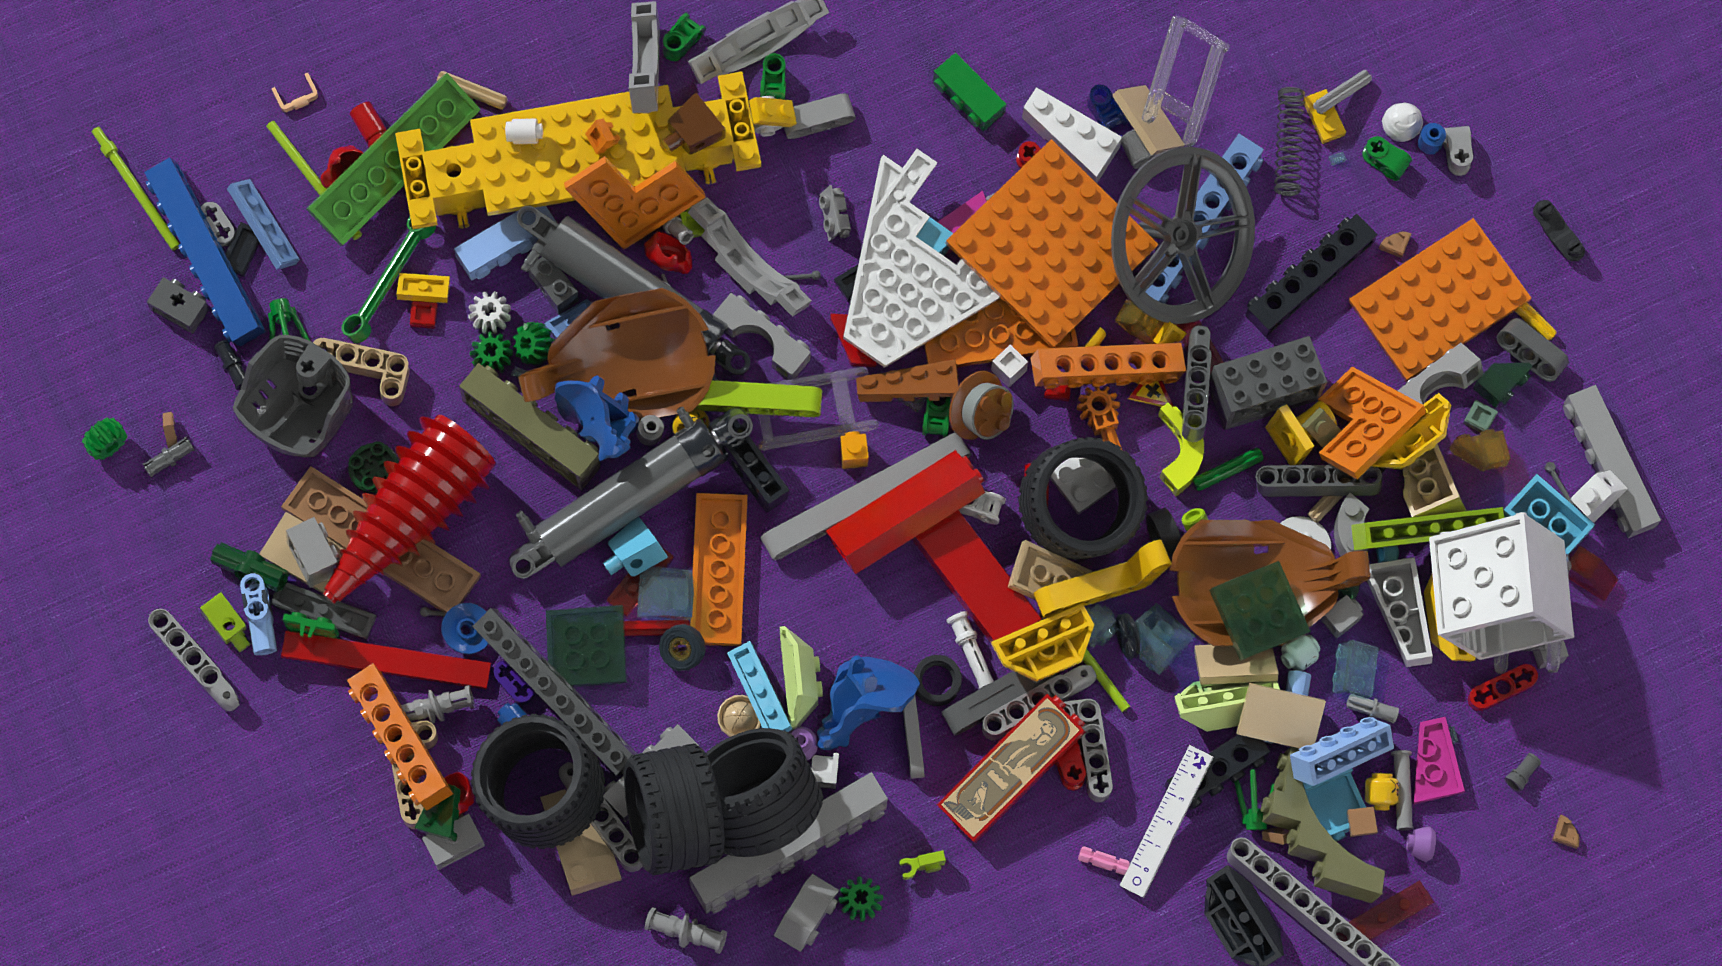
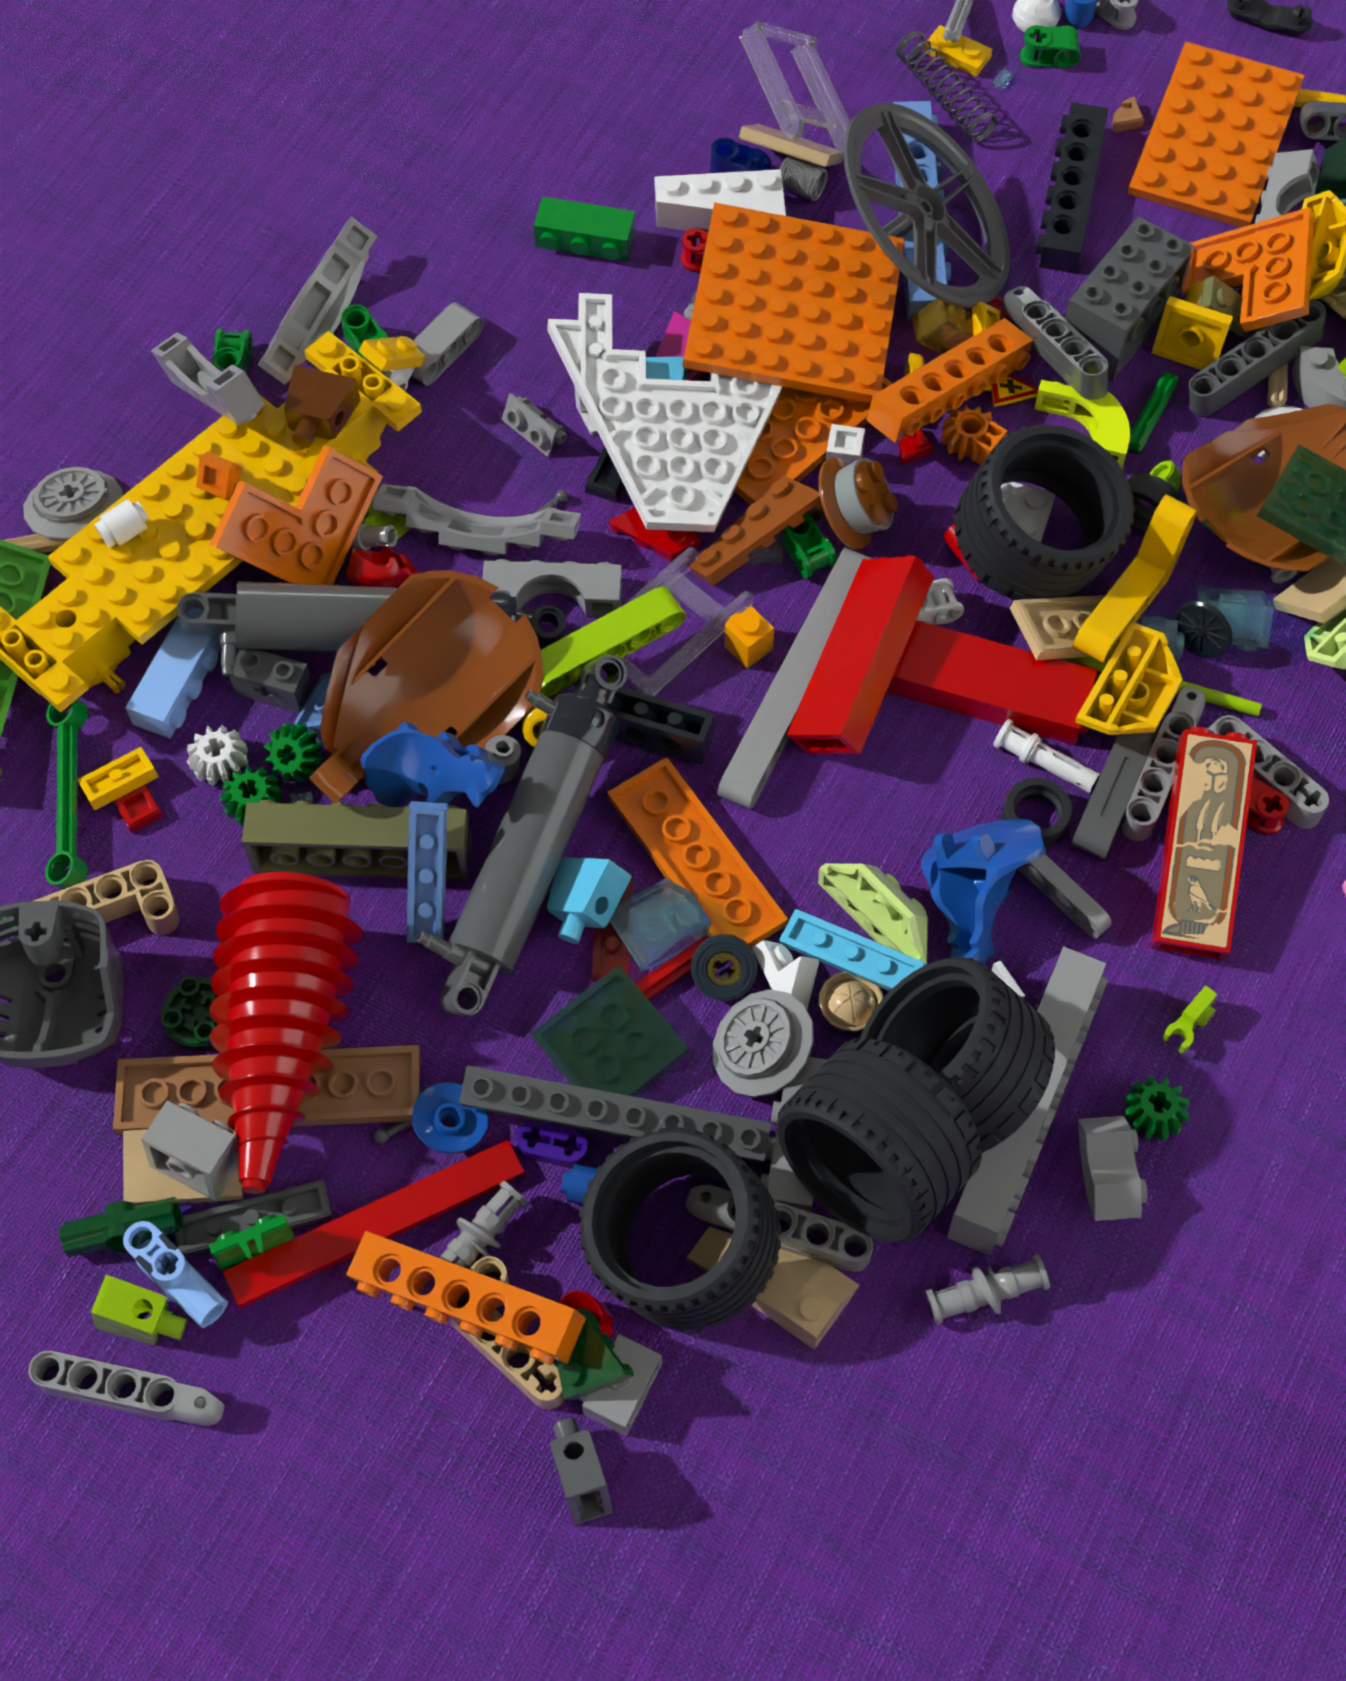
camera: 30 degrees left, 10 degrees down
none -> light grey piece [23,467,123,540]
none -> medium blue tile [407,801,448,944]
none -> dark grey torso [550,1418,613,1526]
none -> light grey piece [713,989,814,1098]
none -> white slope [752,940,819,1009]

